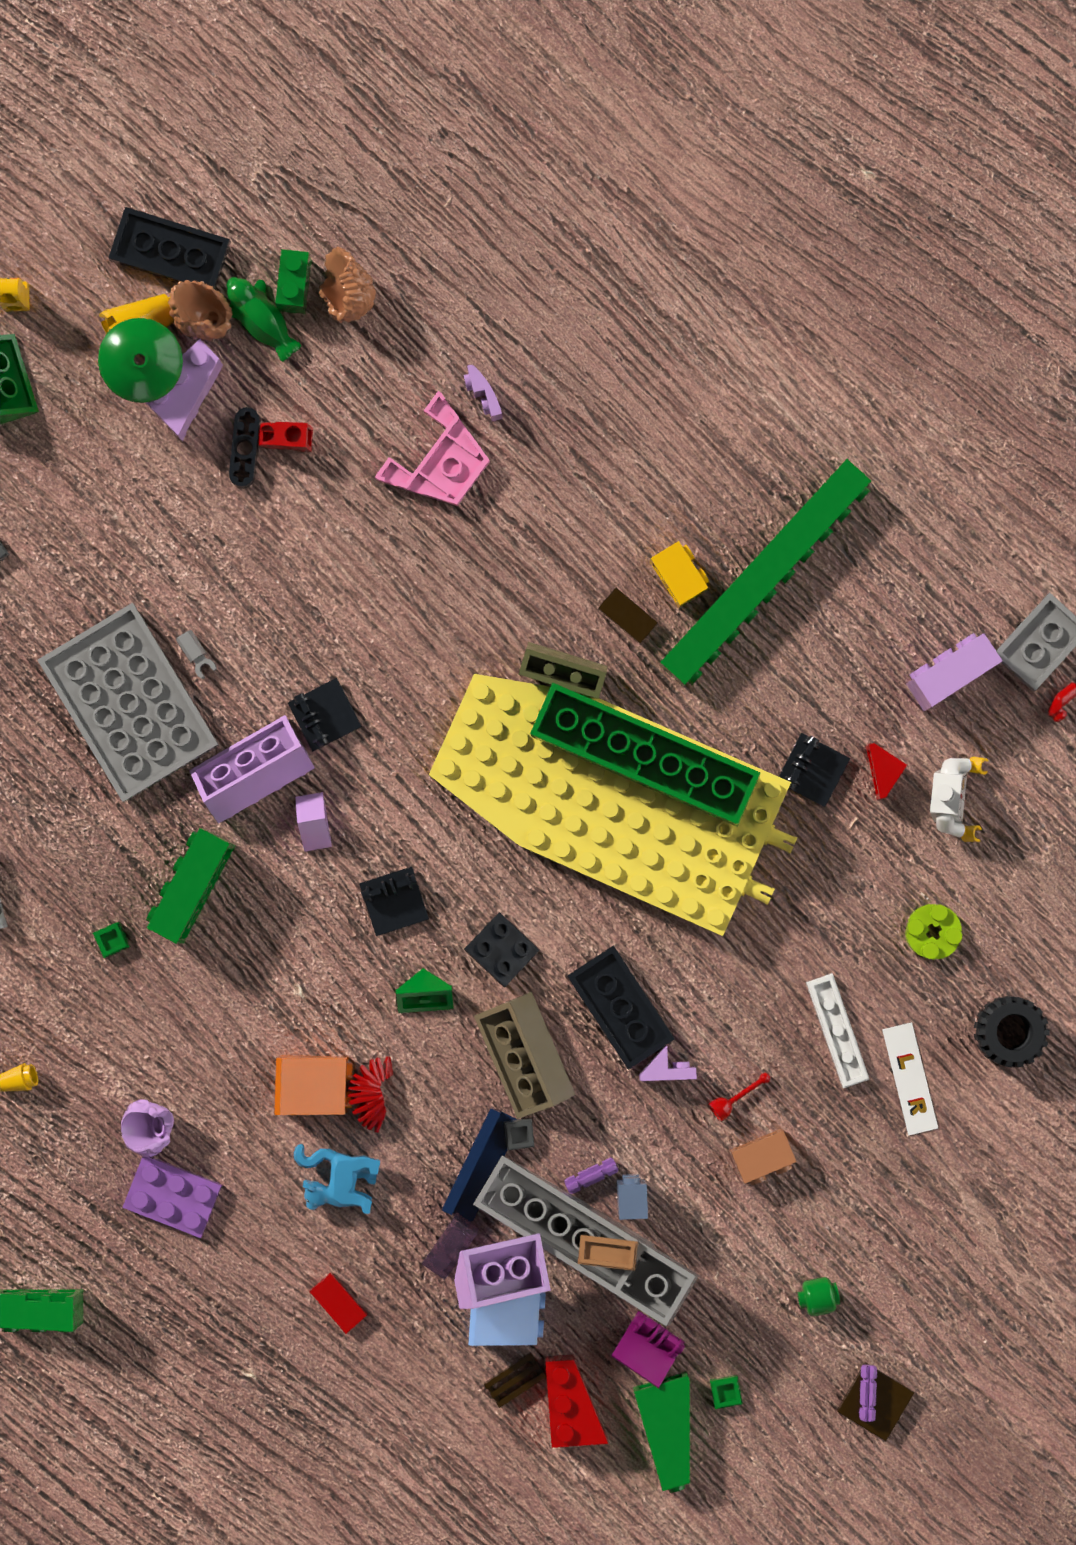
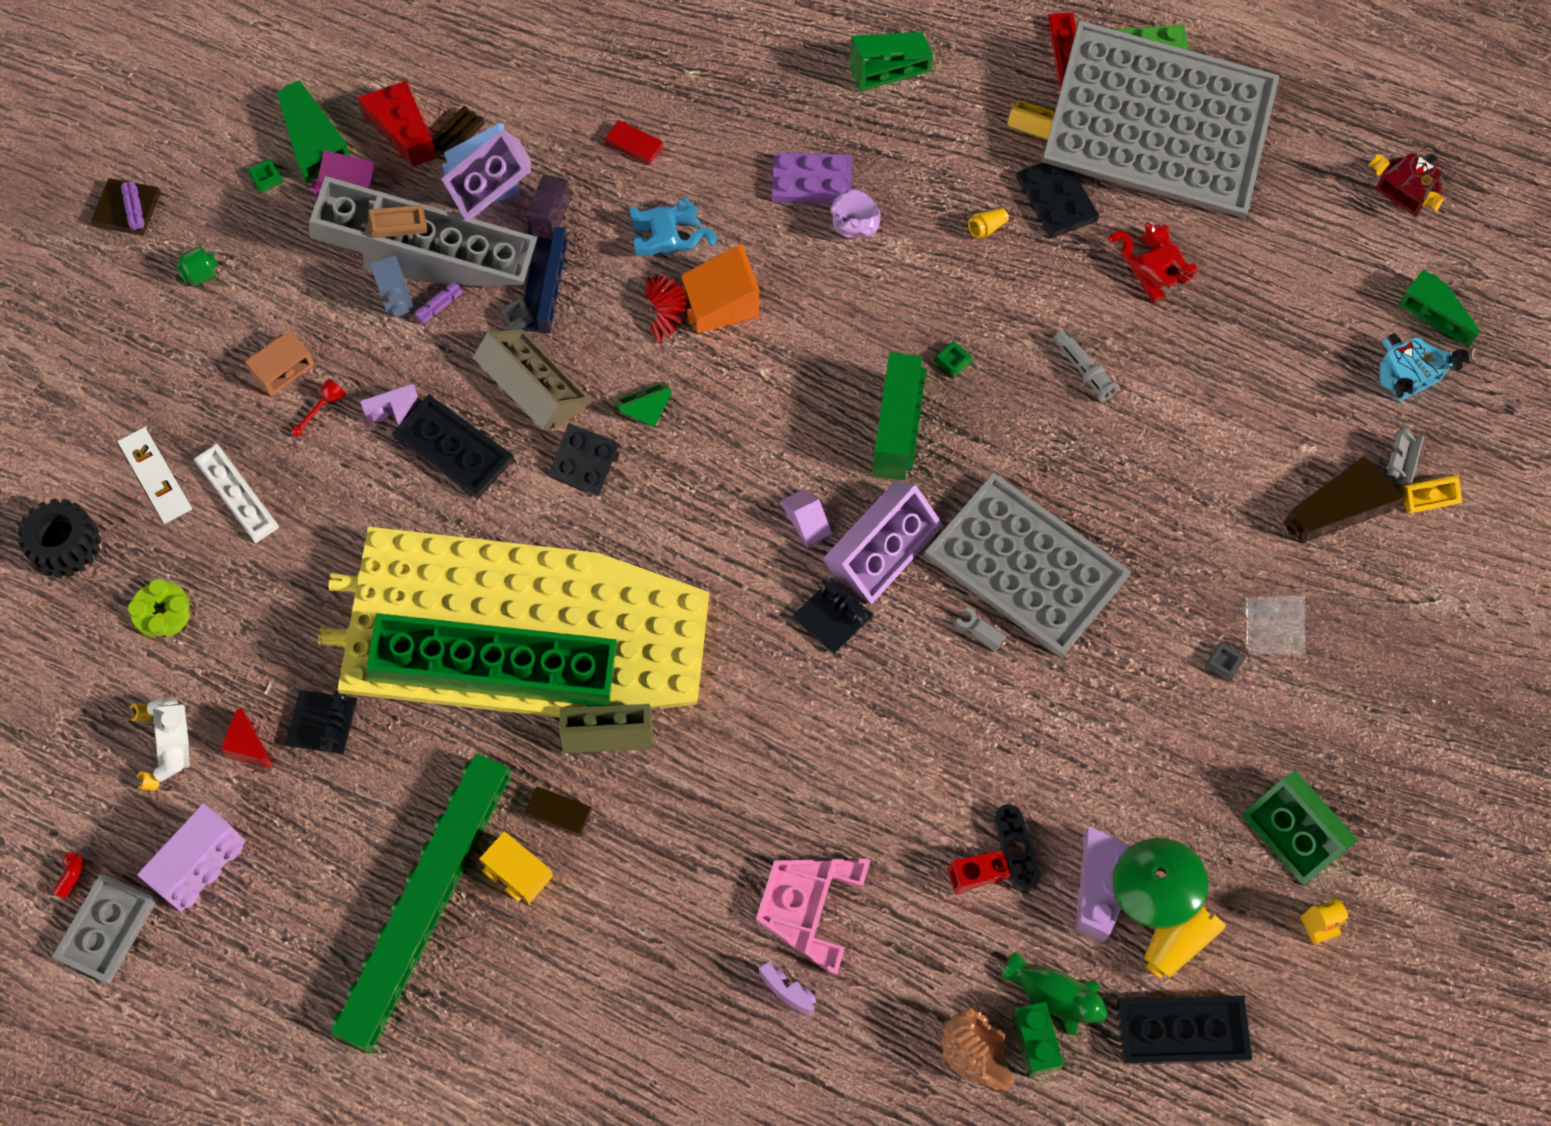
camera: 160 degrees right, 20 degrees down
nougat piece [168,280,232,341] -> none
black hinge [359,867,429,936] -> none

